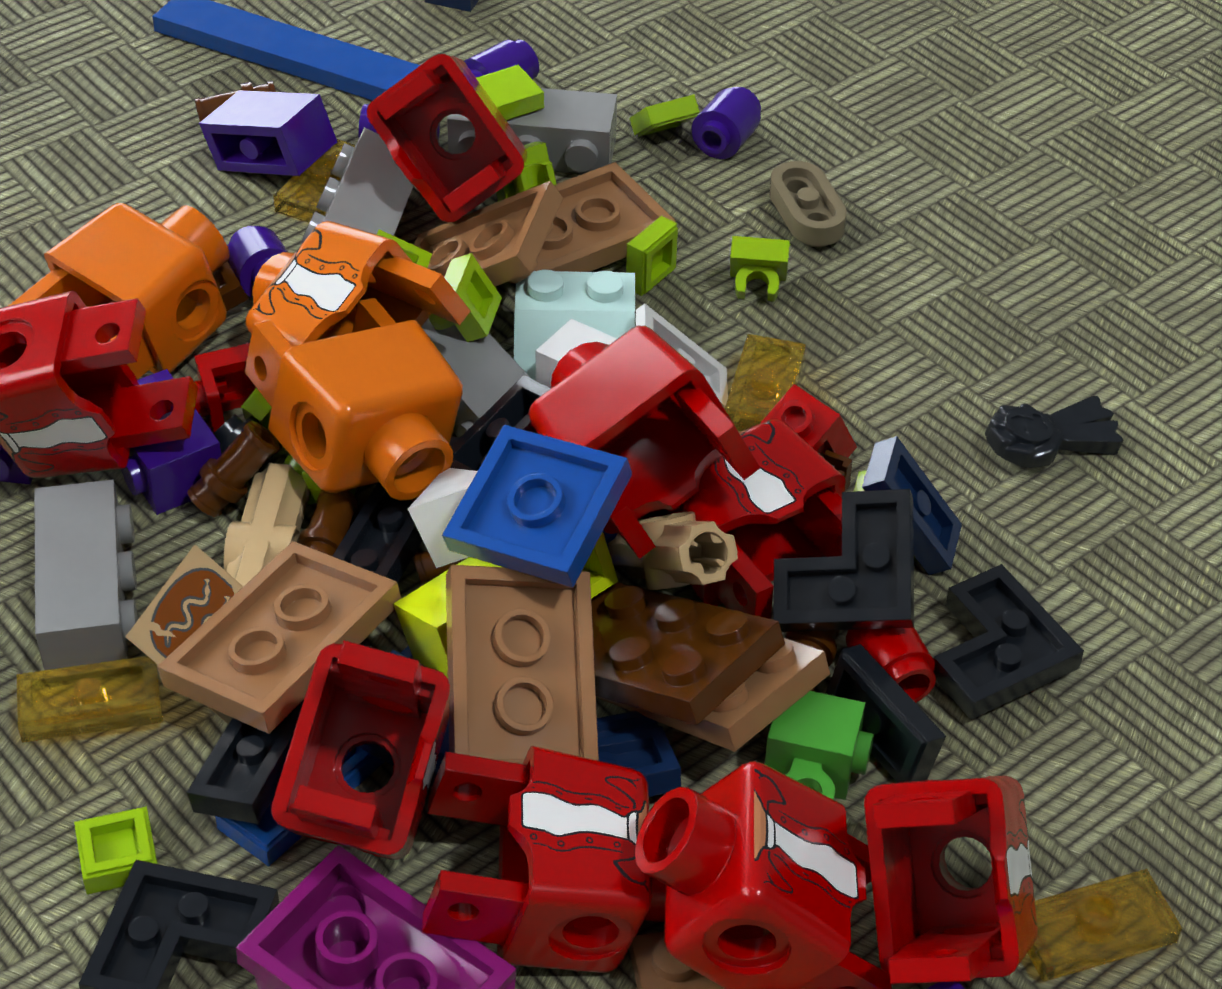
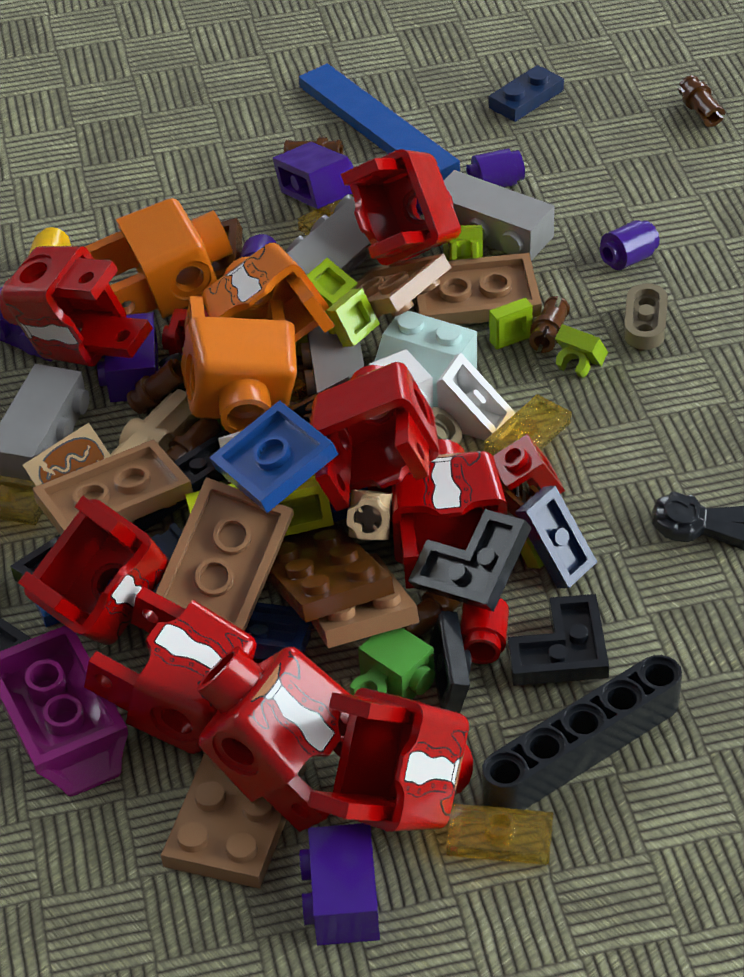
camera: 30 degrees right, 0 degrees up
lime tile [476,64,544,120] -> none
lime tile [629,94,700,137] -> none
none -> black beam [482,655,682,817]
none -> reddish brown pin [529,296,570,353]

